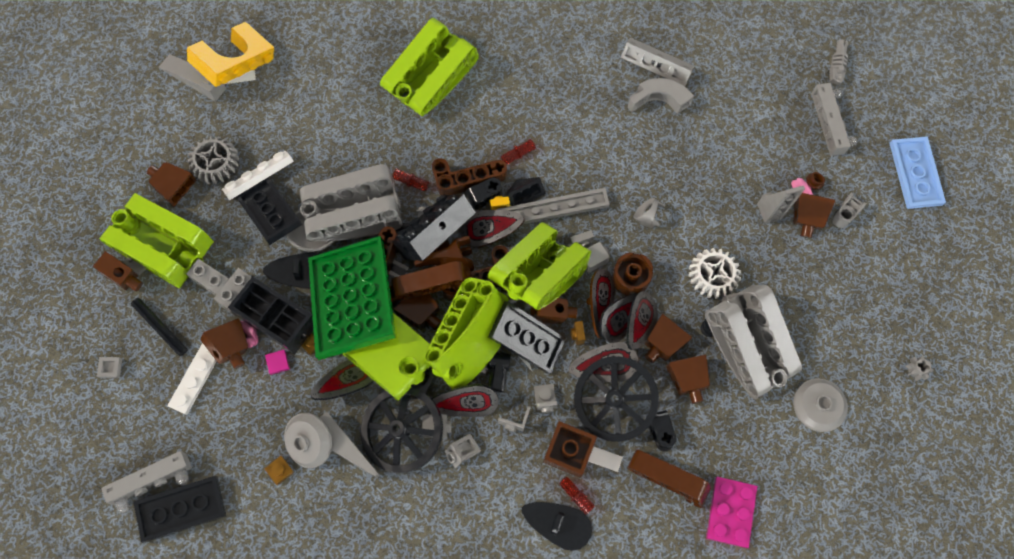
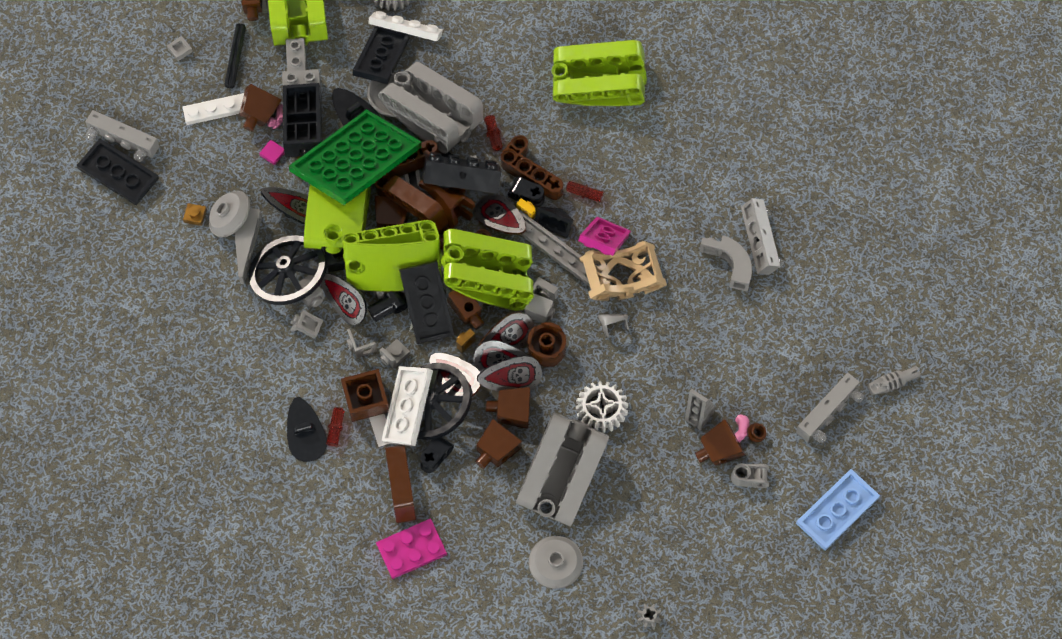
camera: 55 degrees right, 5 degrees down
none -> white tile [382,366,433,446]
none -> dark pink plate [578,217,631,256]
none -> tan fence [579,241,667,301]

